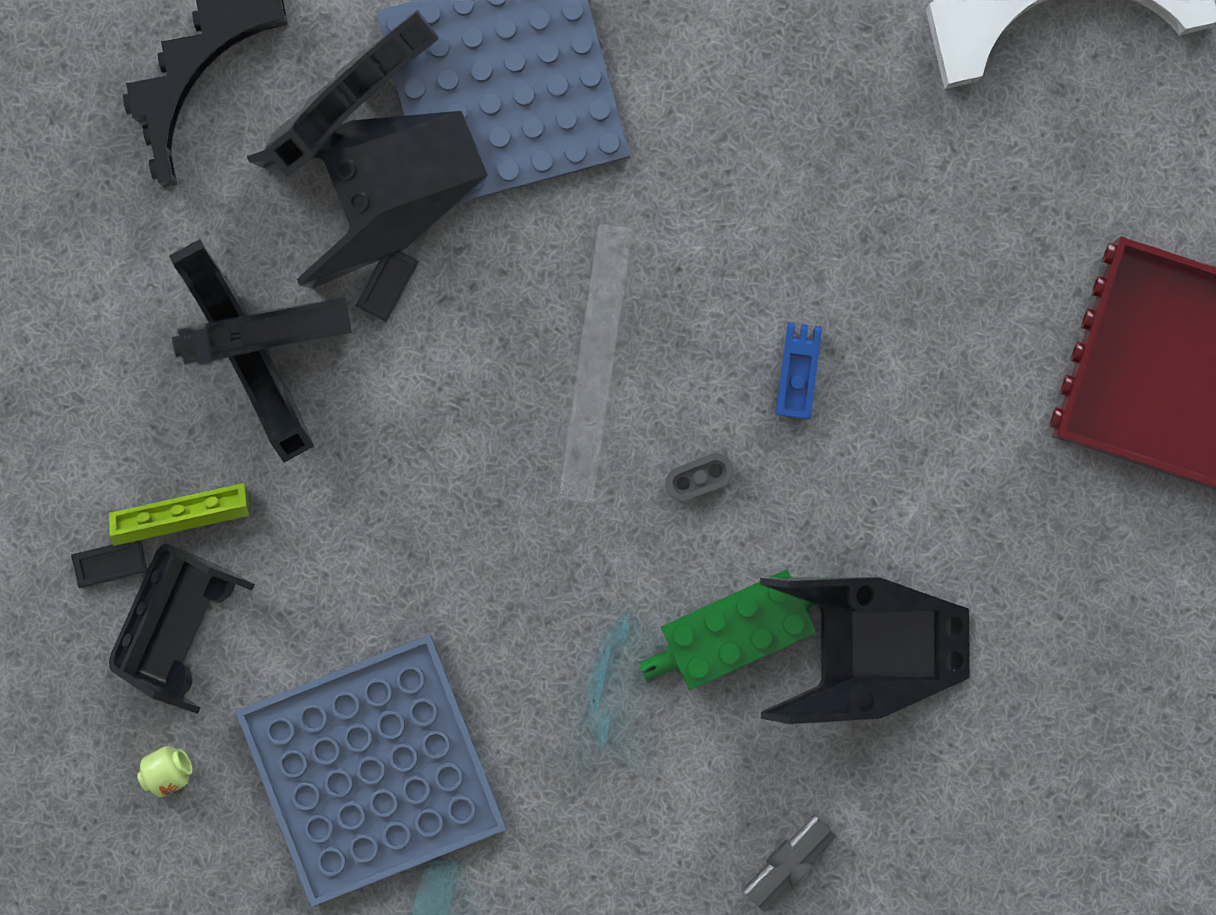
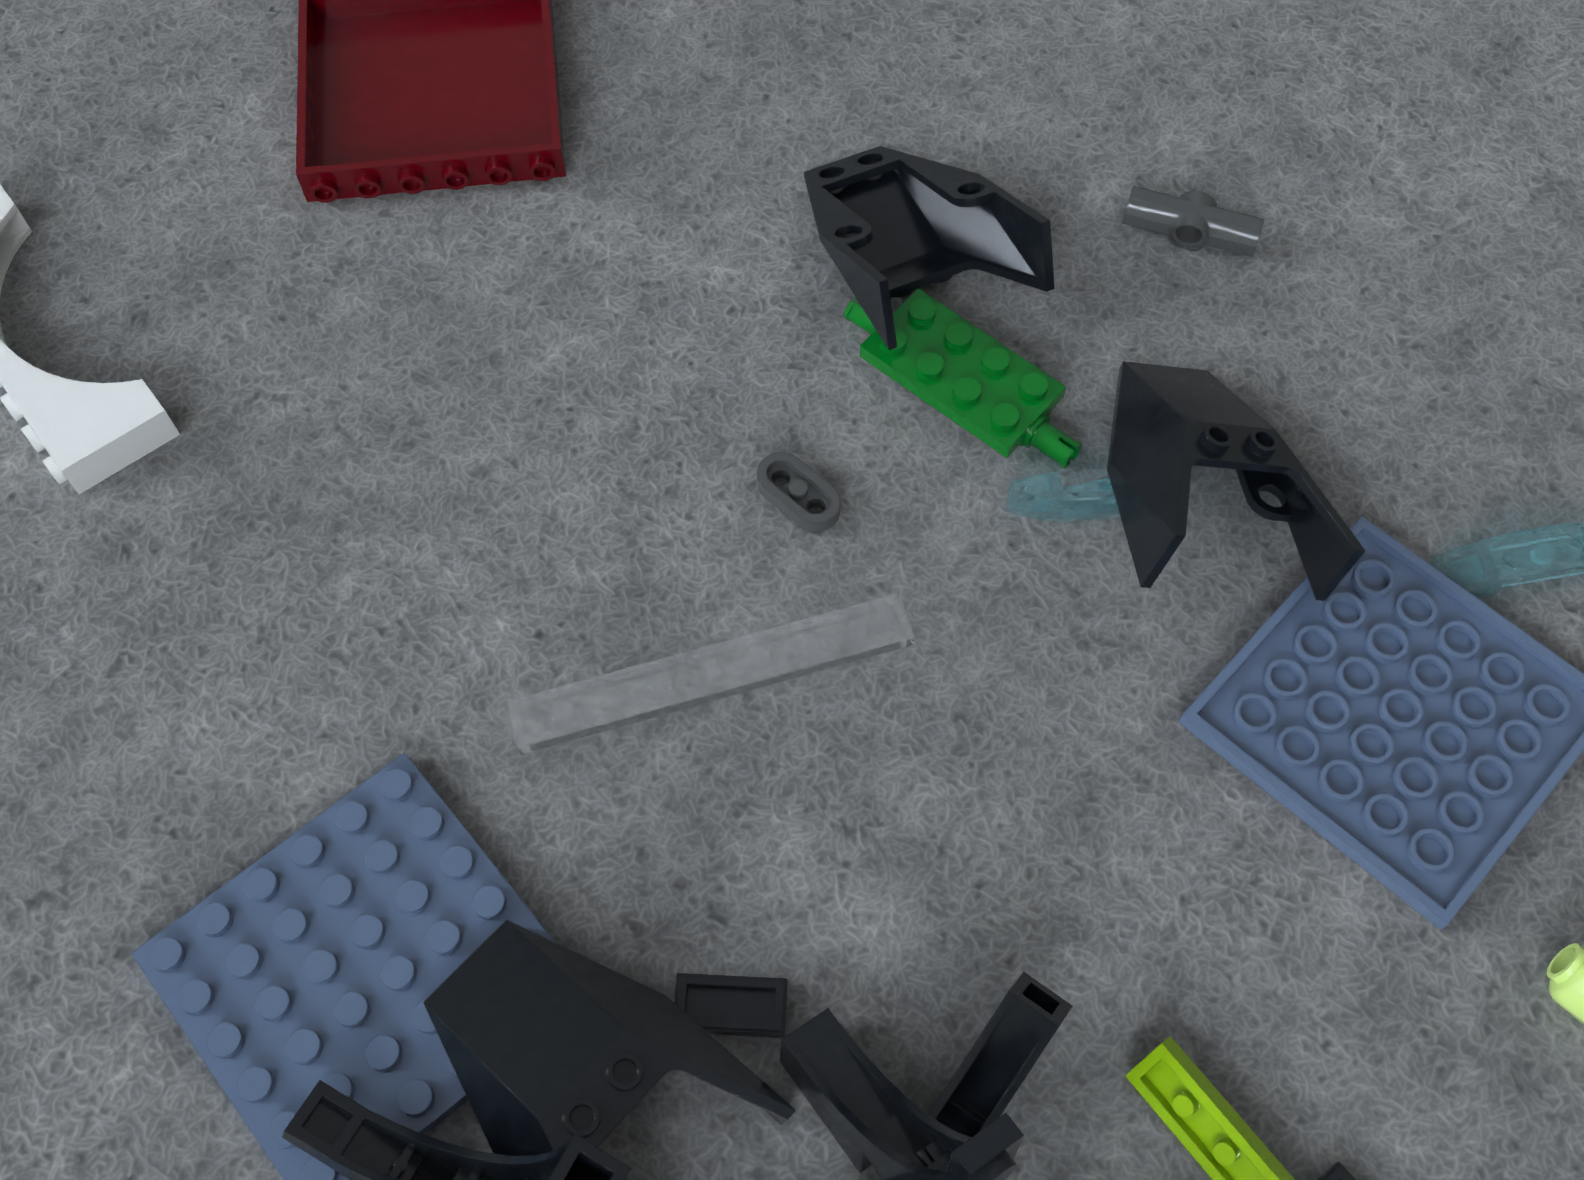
camera: 115 degrees left, 25 degrees down
black windscreen [109,544,255,714] -> none
blue hinge [775,322,822,420] -> none
none -> black windscreen [1107,361,1366,601]

